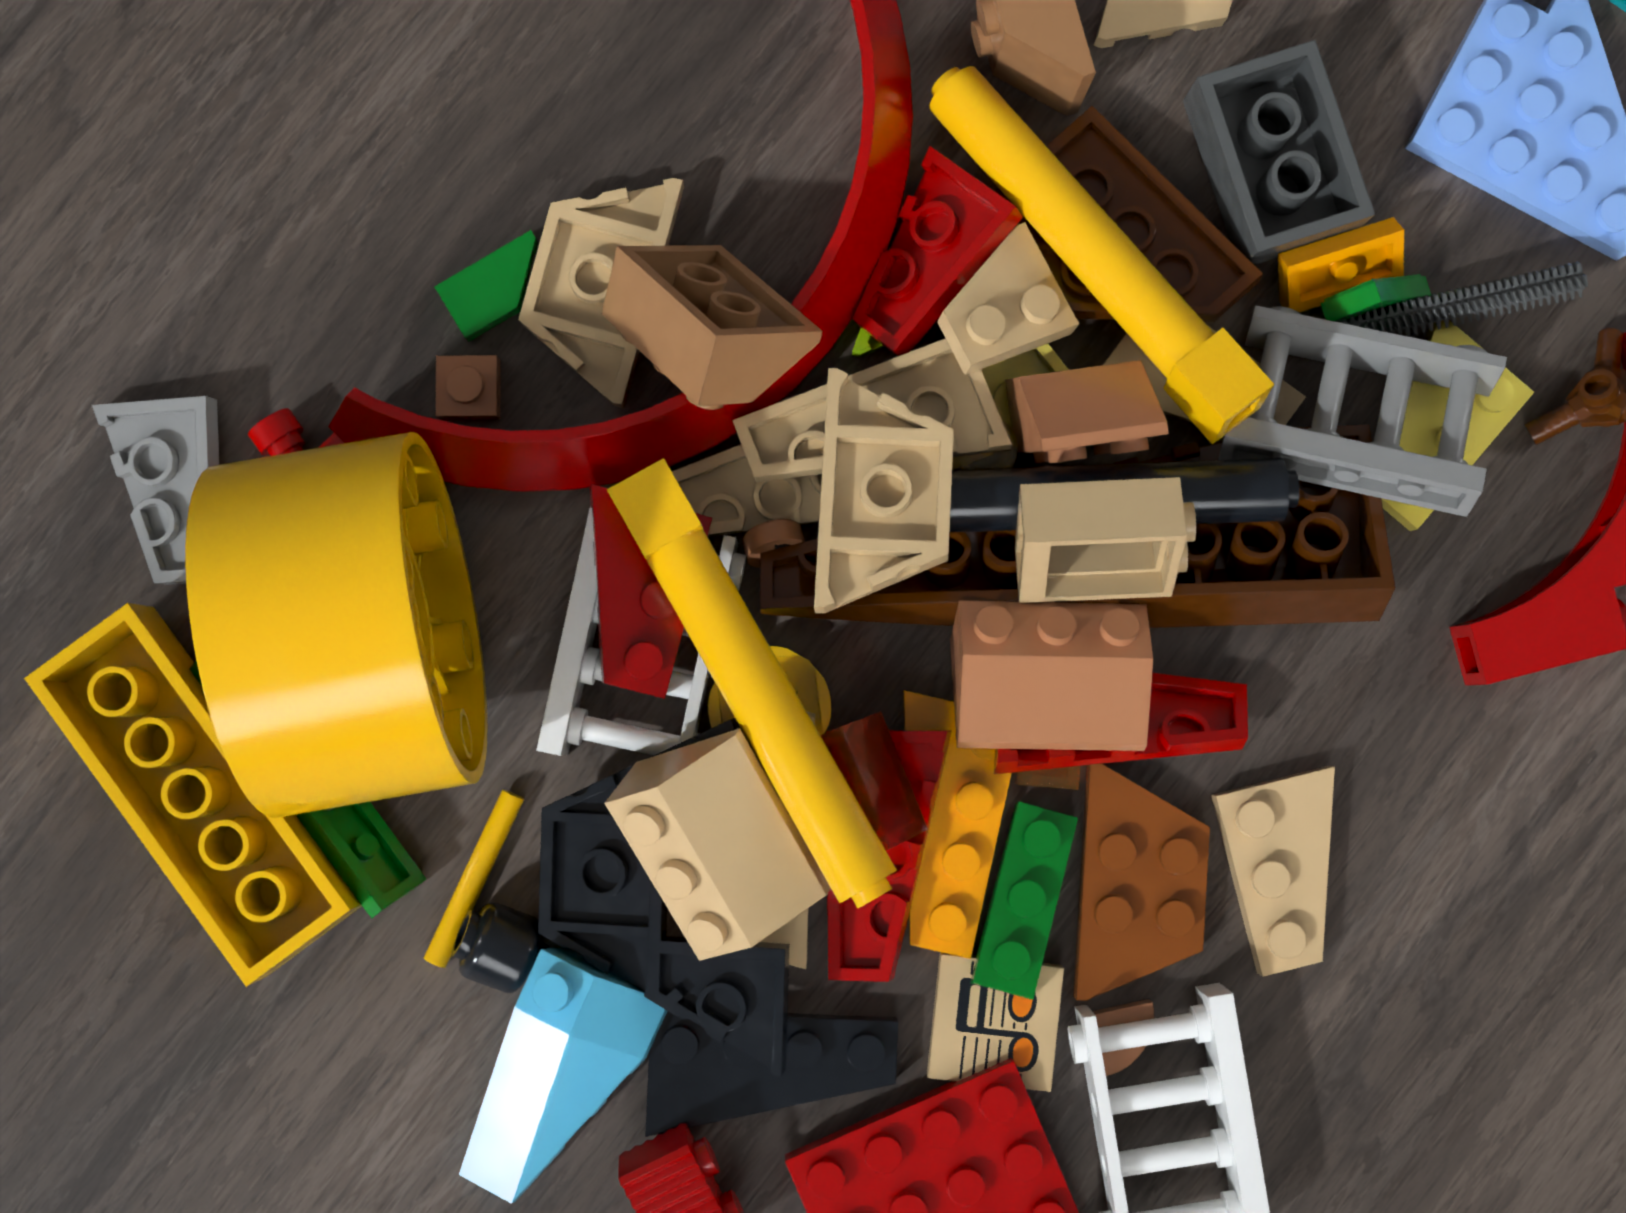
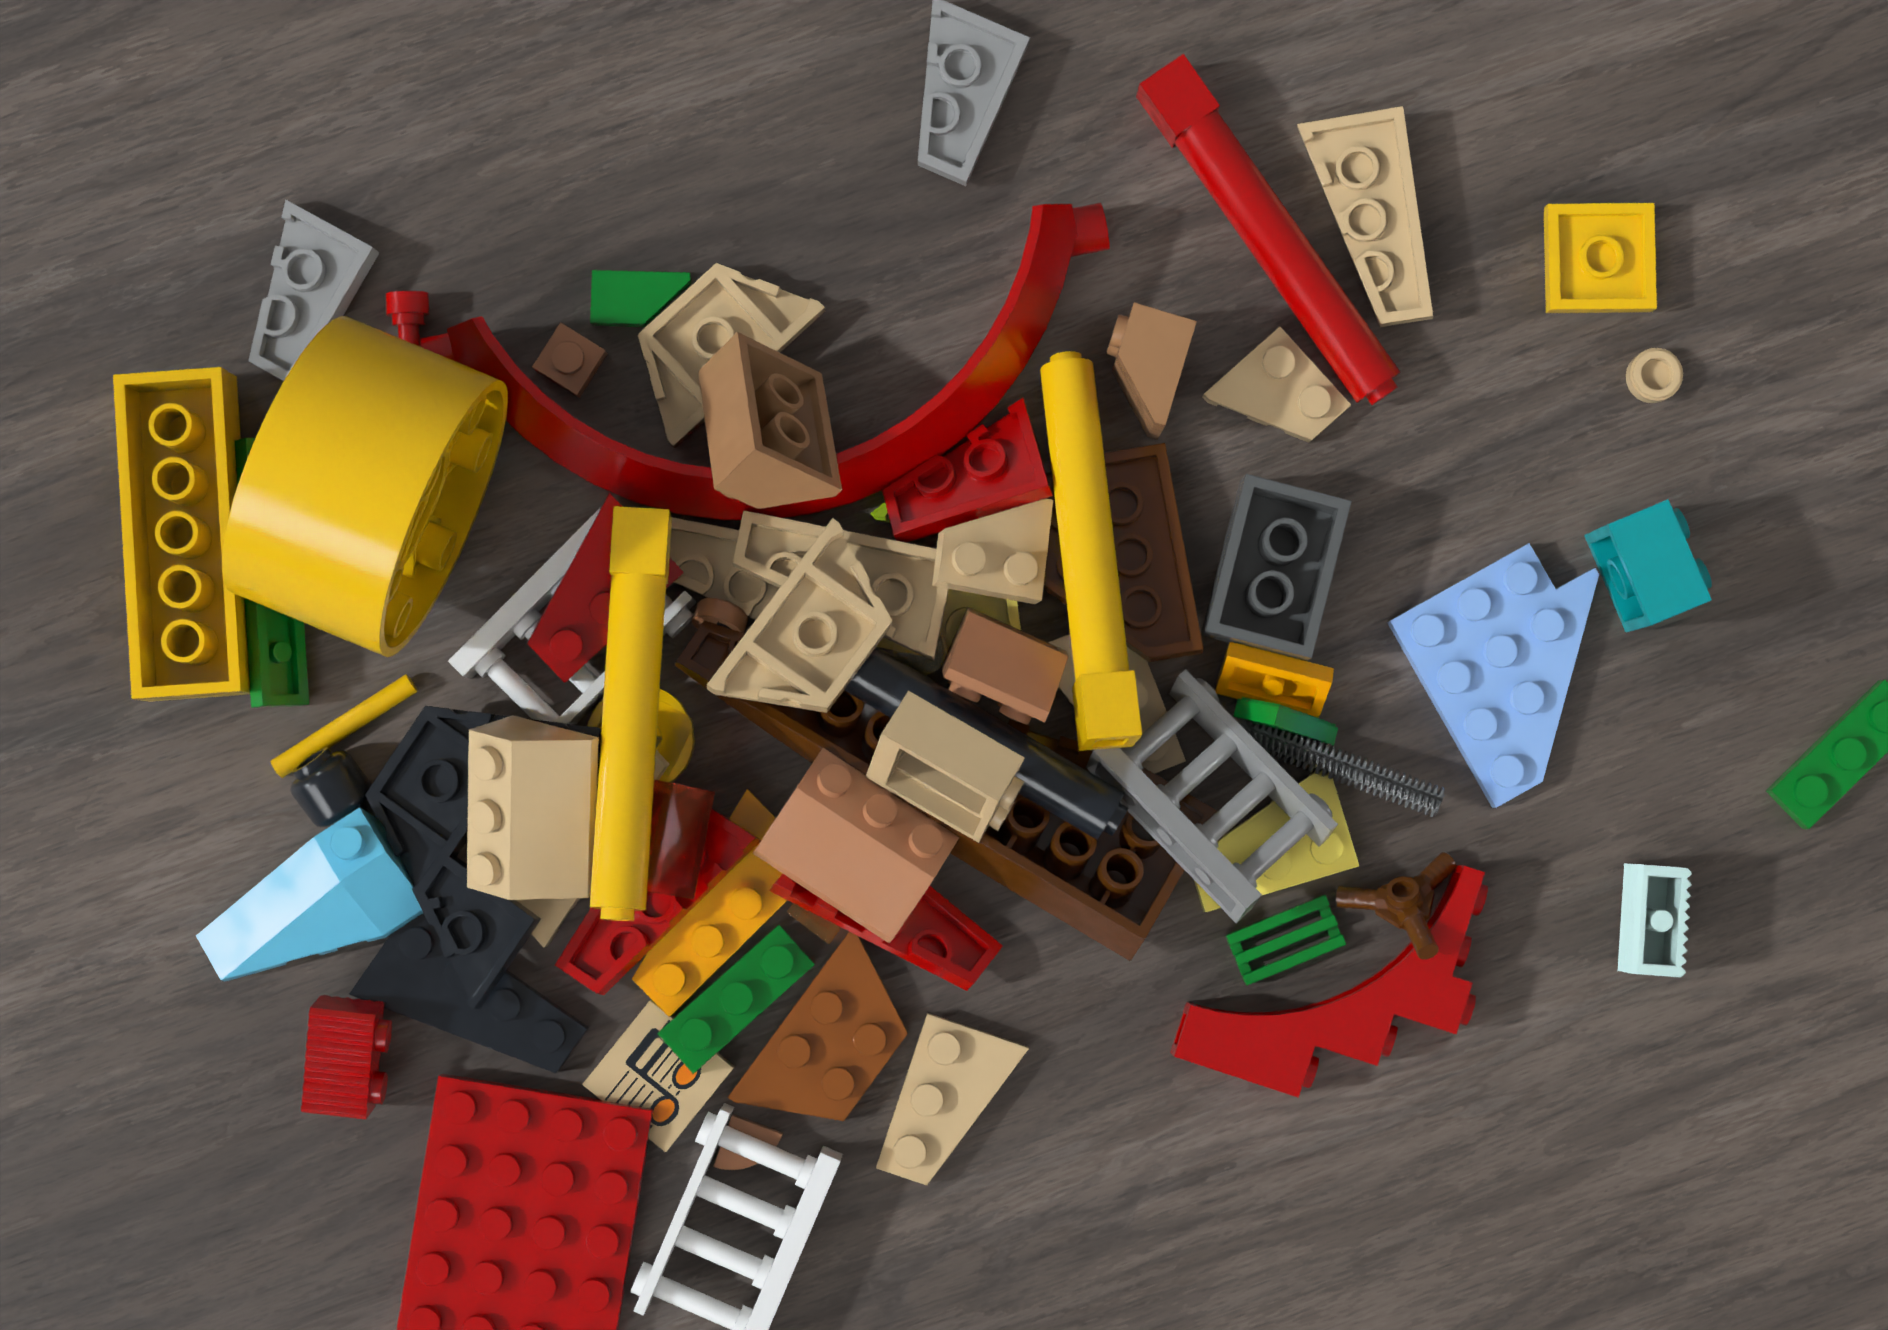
camera: 35 degrees right, 0 degrees up
none -> green tile [1225,894,1346,986]

